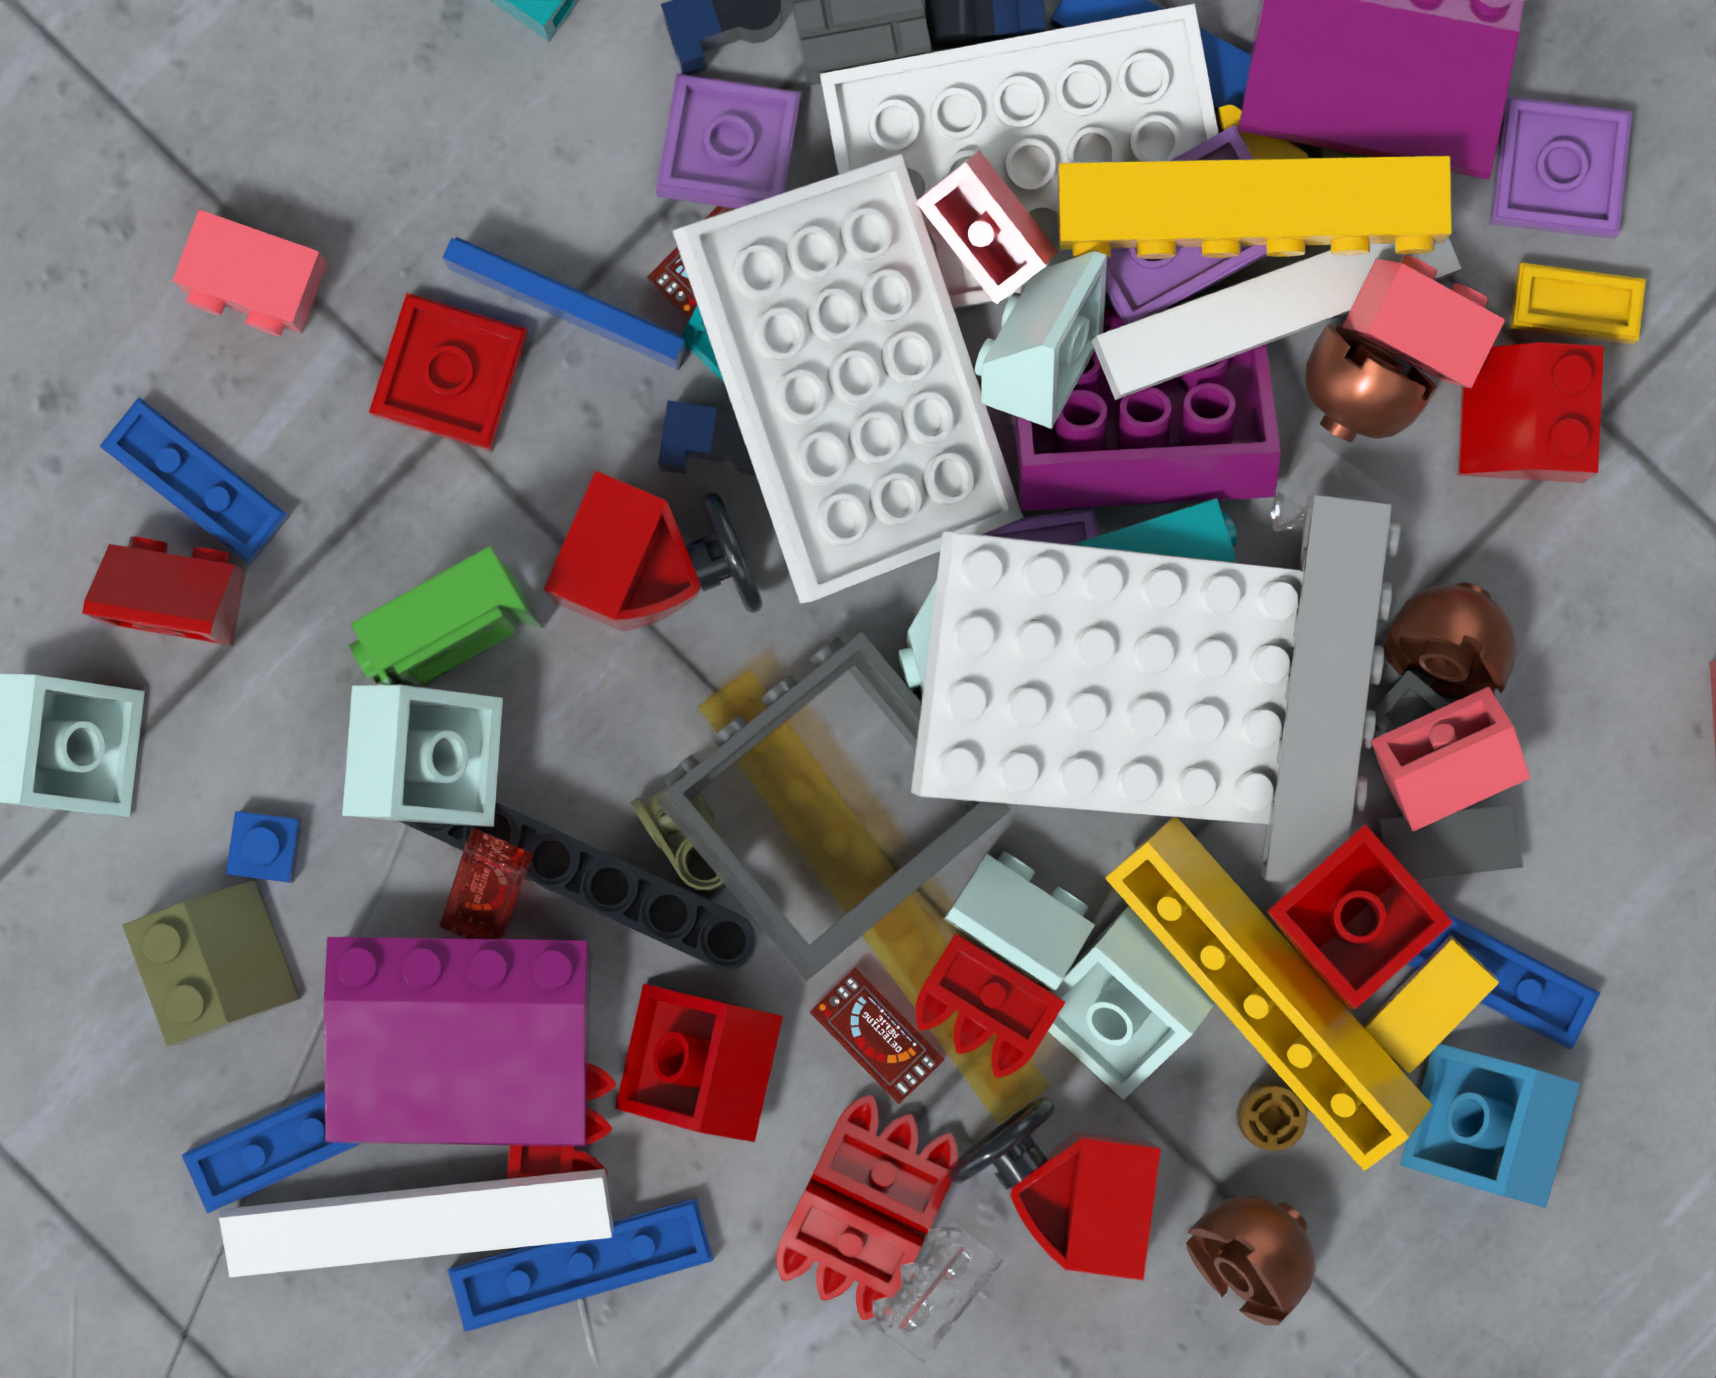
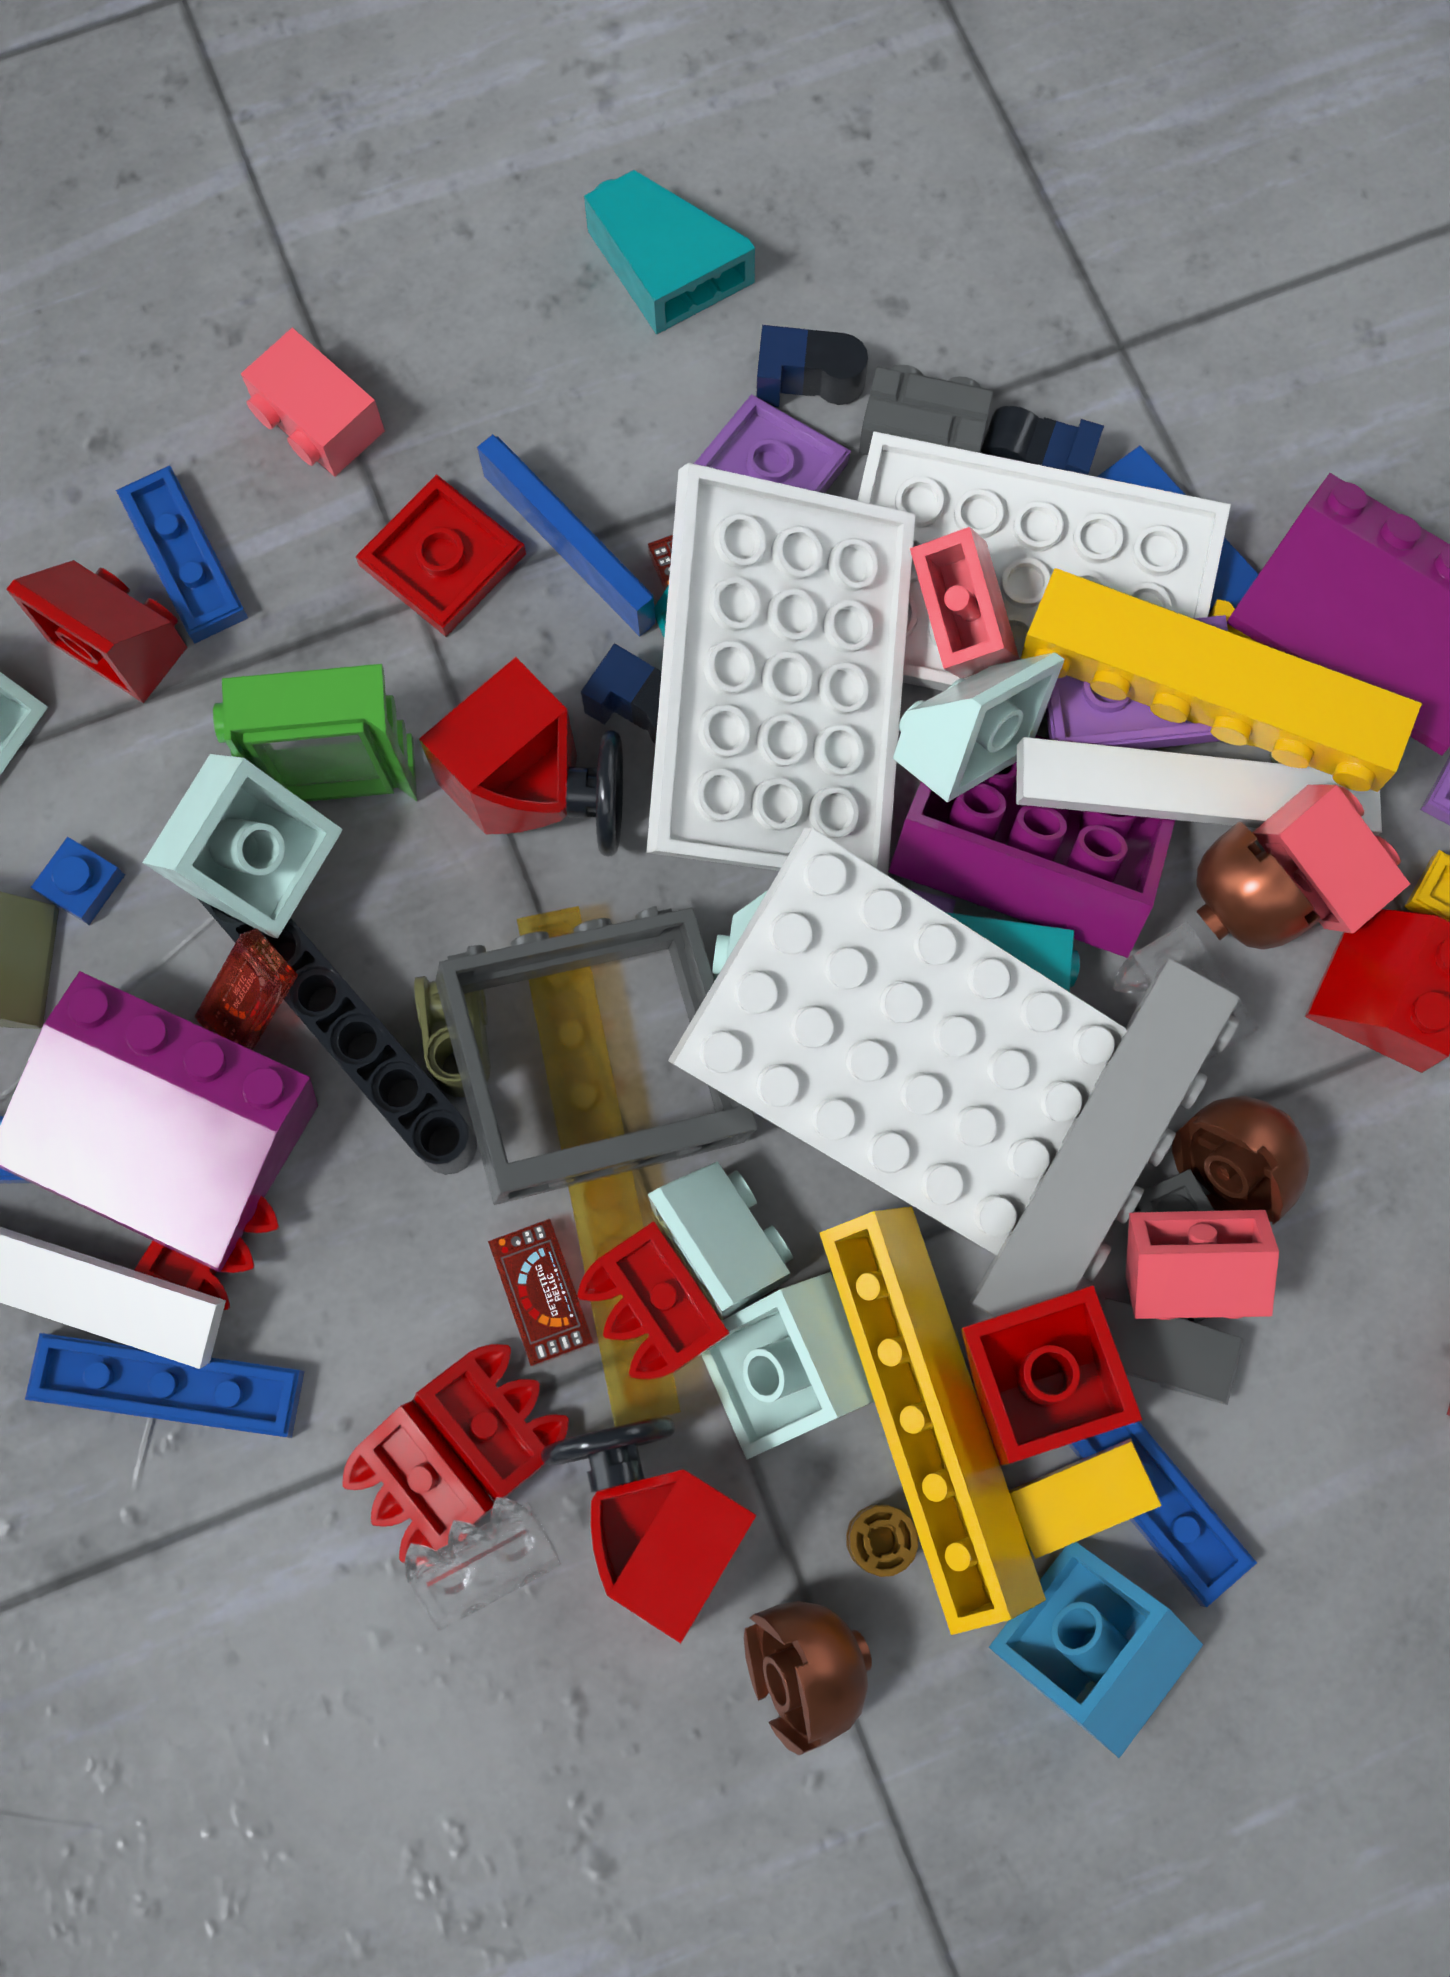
camera: 25 degrees right, 10 degrees down
red slope [615,984,783,1142] -> none

